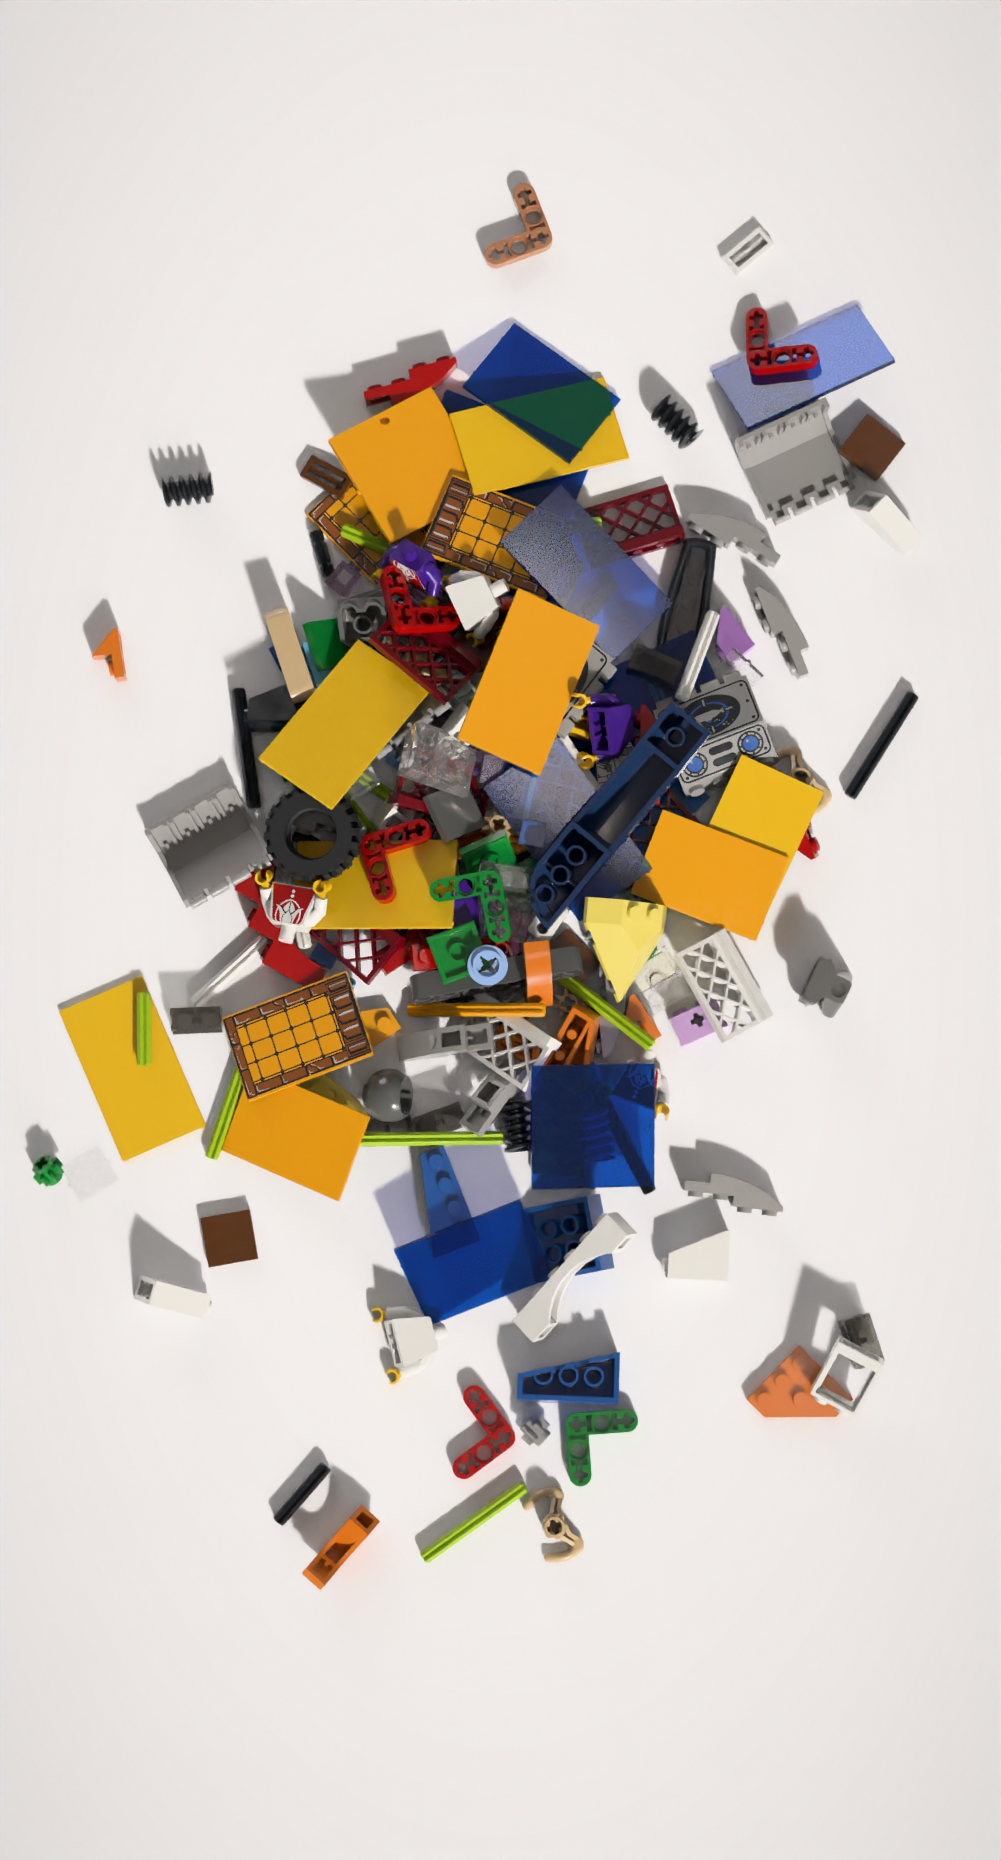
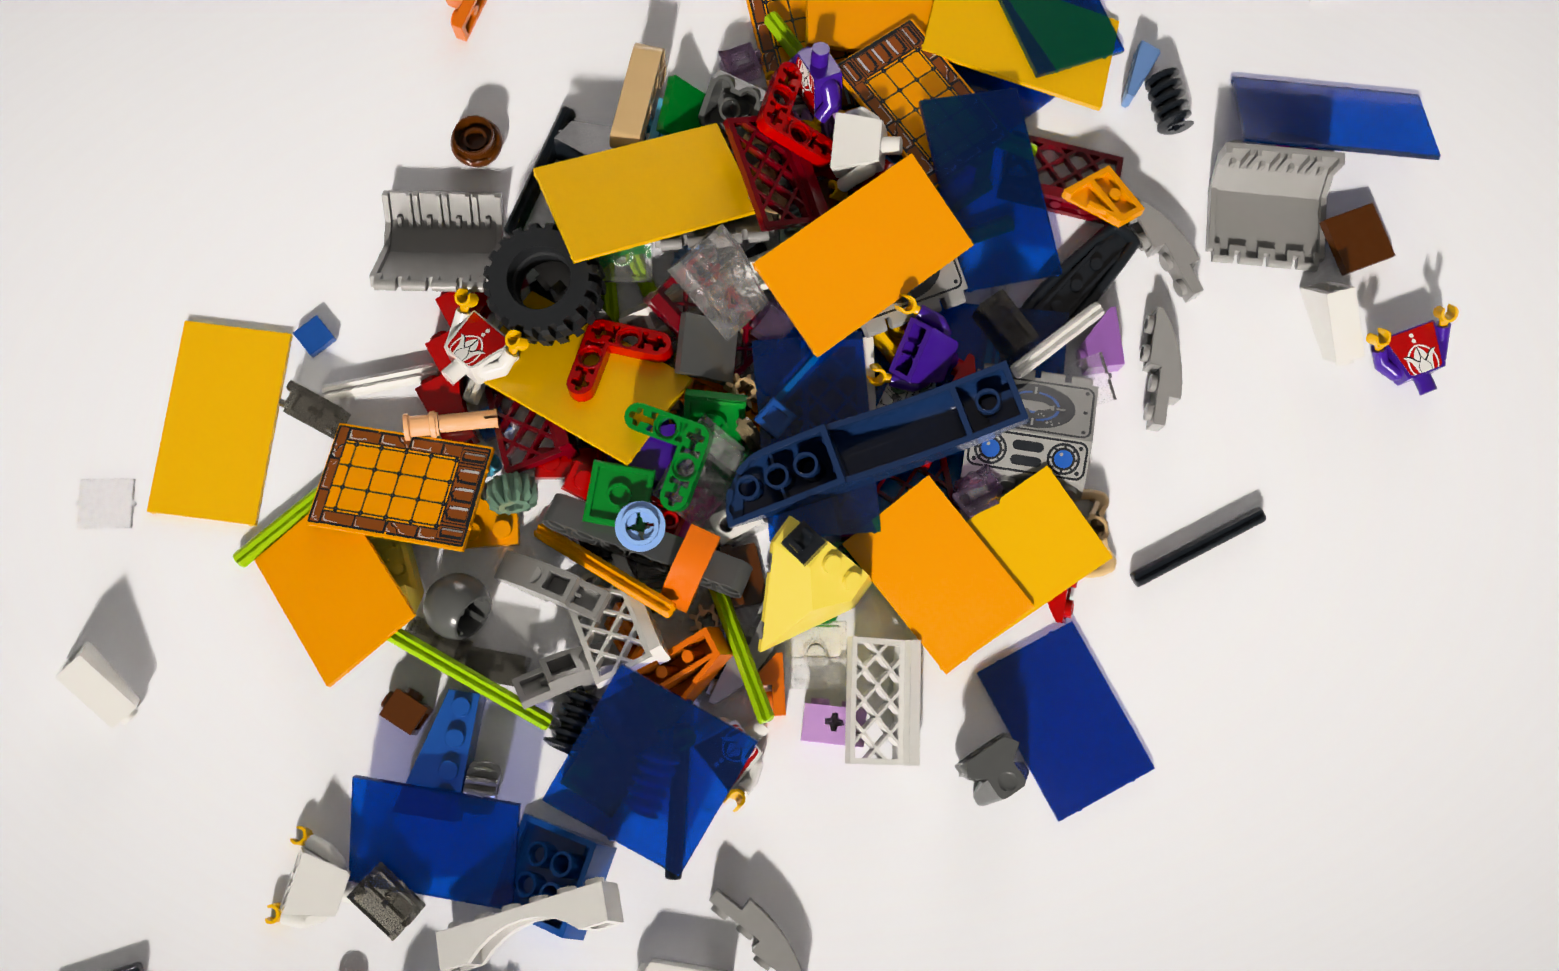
camera: 25 degrees right, 5 degrees down
green gear [32,1155,64,1187] -> none
lime axle [137,992,151,1066] -> none
reddish brown tile [200,1209,259,1268] -> none
black axle [310,529,335,578] -> none
red beam [745,307,819,375] -> none
none -> blue tile [293,315,337,358]
none -> clear smoke hinge [347,861,426,941]
none -> reddish brown brick [379,687,434,735]
none -> light nougat pin [402,408,499,441]
none -> reddish brown piece [450,115,503,167]
none -> light grey gear [462,760,501,815]
none -> sand green gear [486,471,539,516]
none -> dark tan axle [736,417,765,453]
none -> black tile [781,520,827,567]
none -> window [952,464,1003,518]
none -> clear blue piece [976,621,1155,822]
none -> light orange wing [1061,165,1145,228]
none -> medium blue slope [1121,40,1161,108]
none -> torso [1366,304,1459,396]

